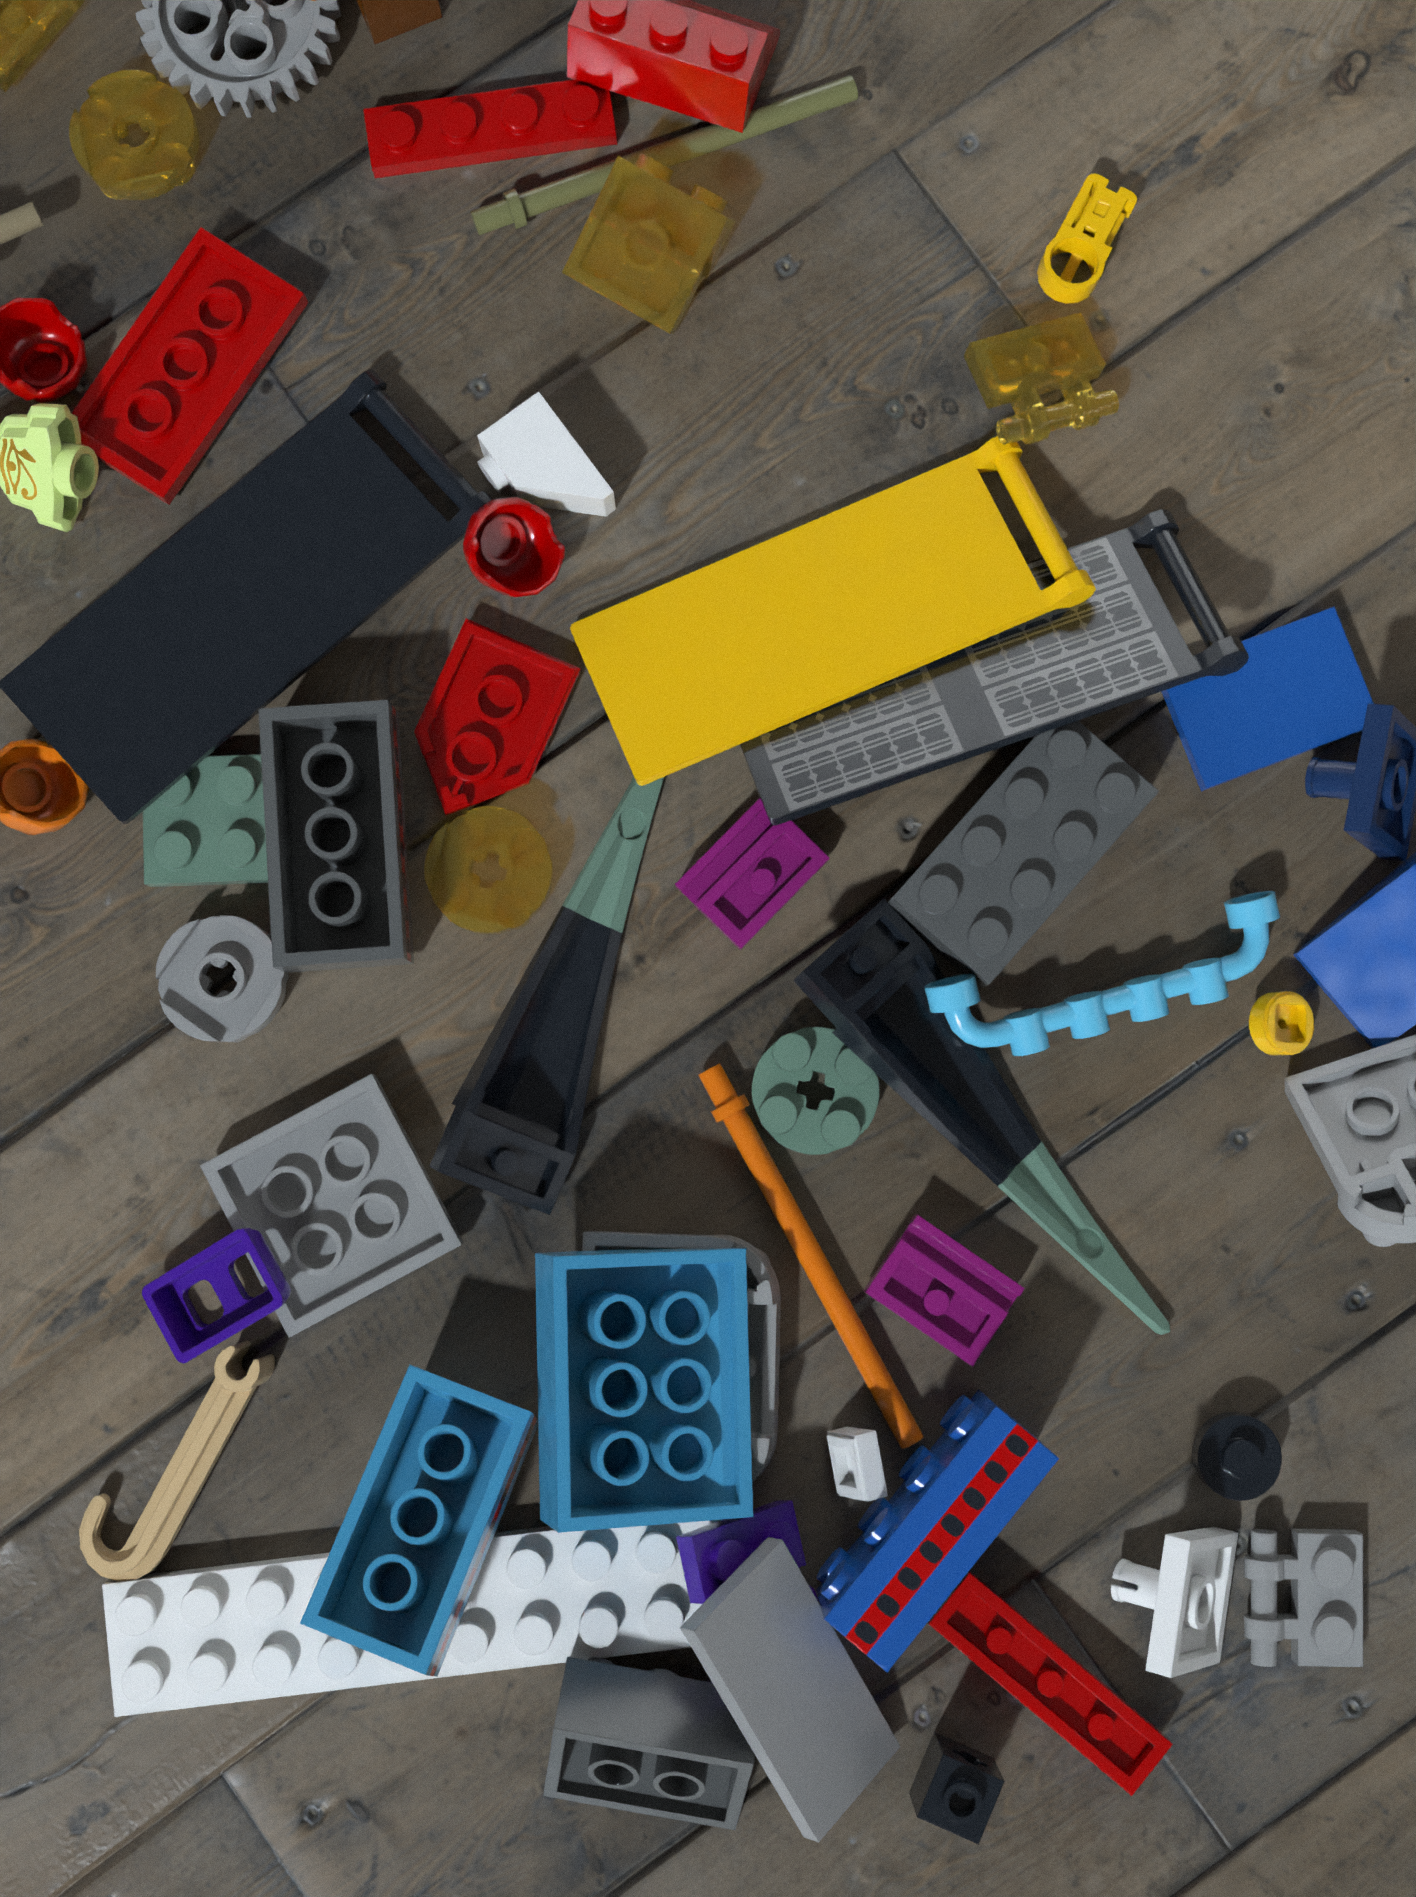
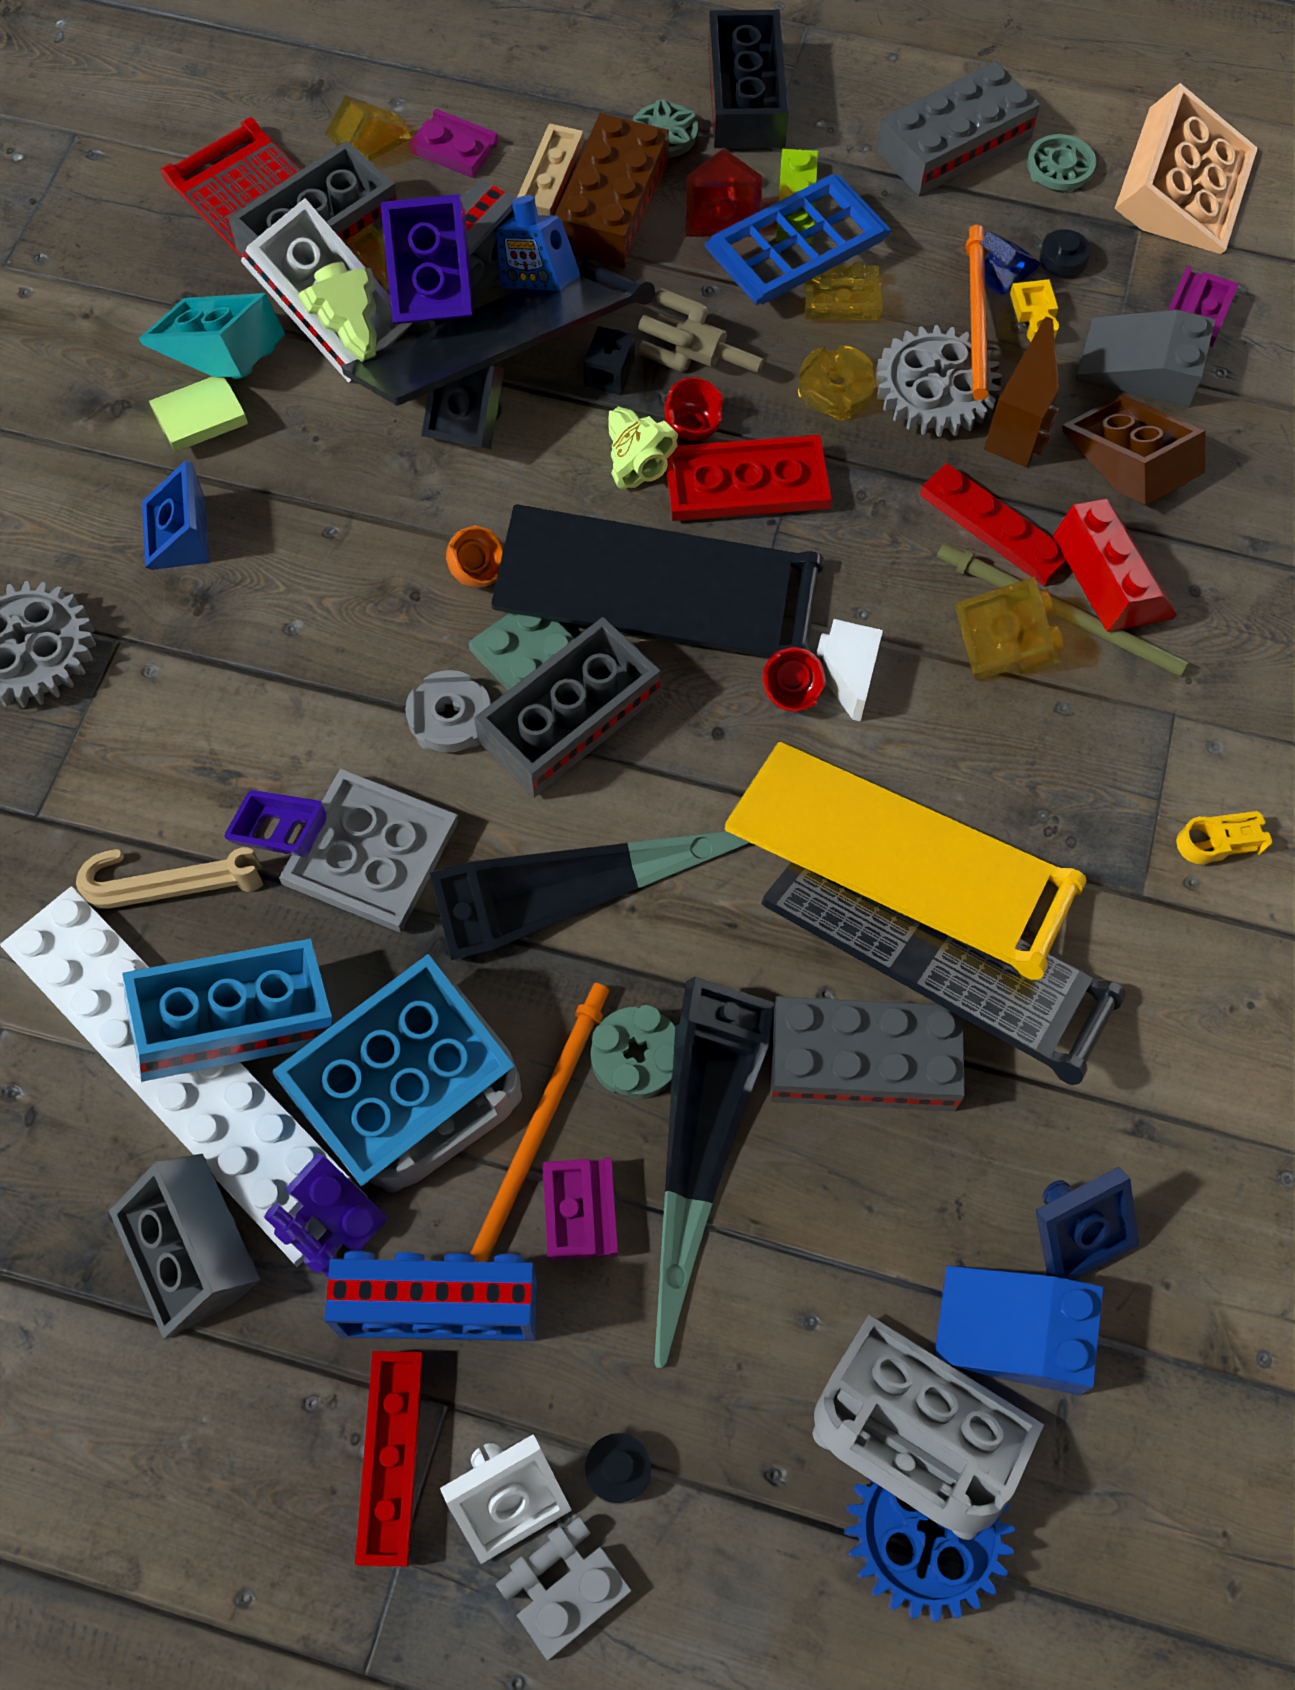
camera: 55 degrees right, 20 degrees down
red tile [414,618,581,815] -> none
clear yellow plate [424,806,554,935] -> none
magenta plate [675,798,830,951] -> none
light grey tile [680,1537,901,1843] -> none
white tile [827,1427,888,1502] -> none
black brick [909,1732,1005,1845] -> none
medium azure bar [924,891,1280,1056] -> none
clear yellow plate [964,312,1119,445] -> none
blue tile [1161,607,1374,792] -> none
yellow tile [1249,991,1314,1055] -> none

